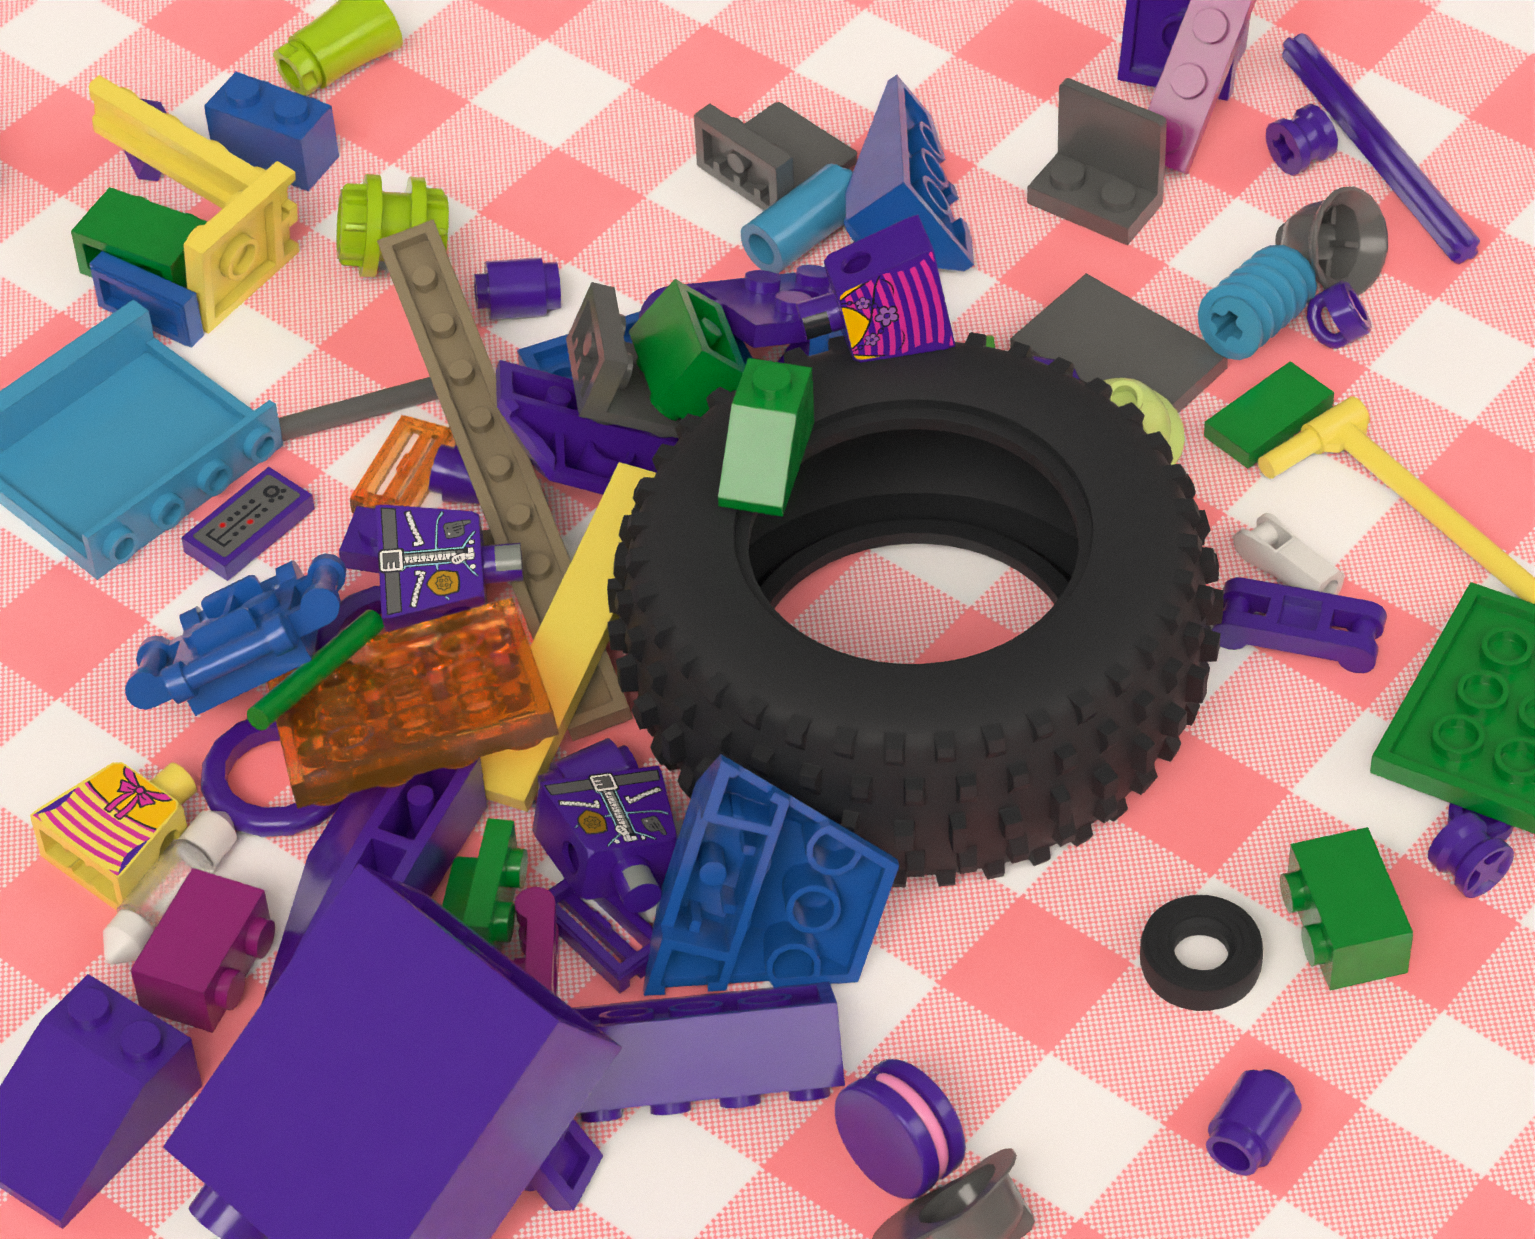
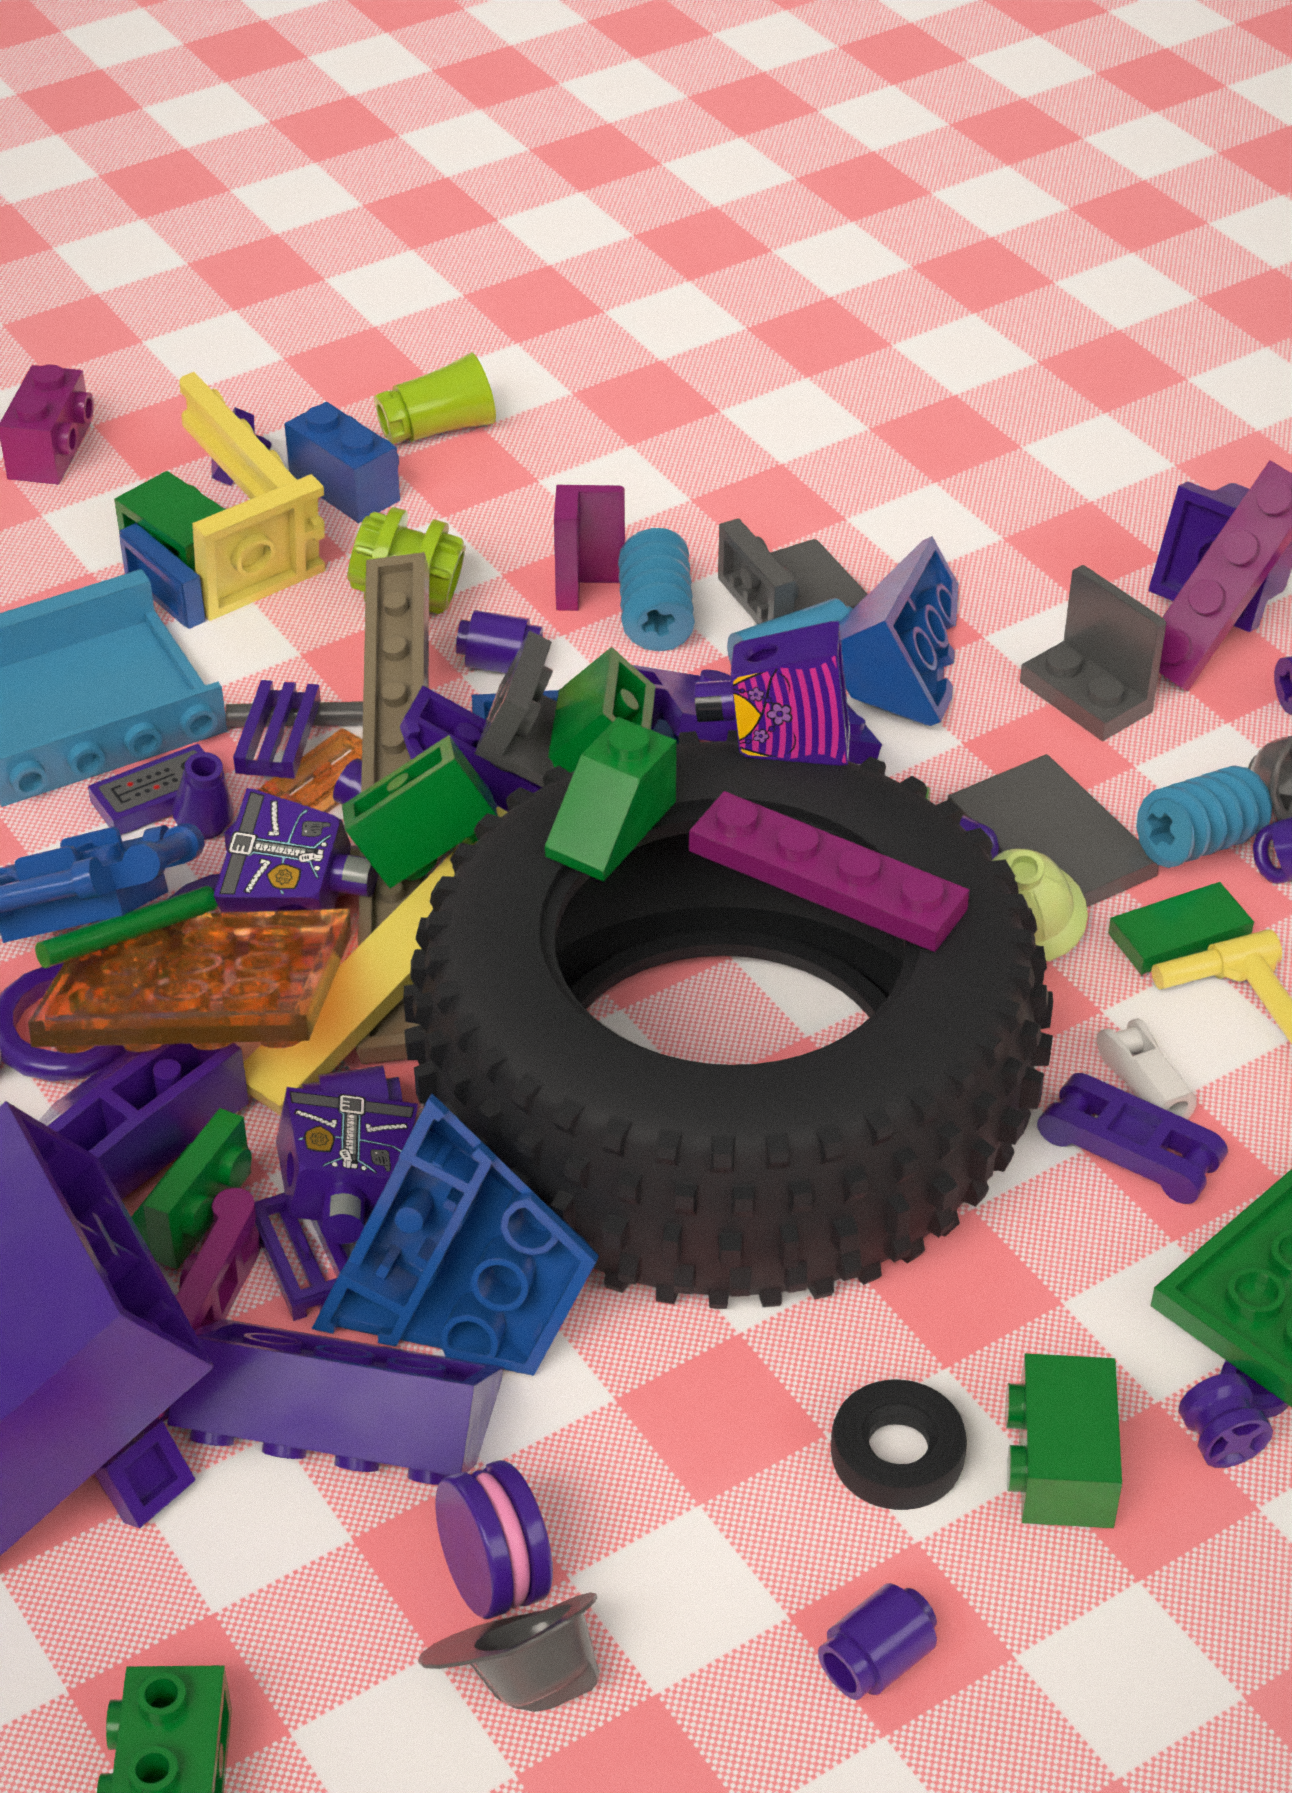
camera: 15 degrees right, 5 degrees down
none -> dark purple cone [172,752,234,840]
none -> dark purple tile [233,680,321,779]
none -> green brick [342,735,498,889]
none -> magenta panel [554,484,625,611]
none -> dark azure piece [618,528,695,651]
none -> magenta plate [689,791,970,952]

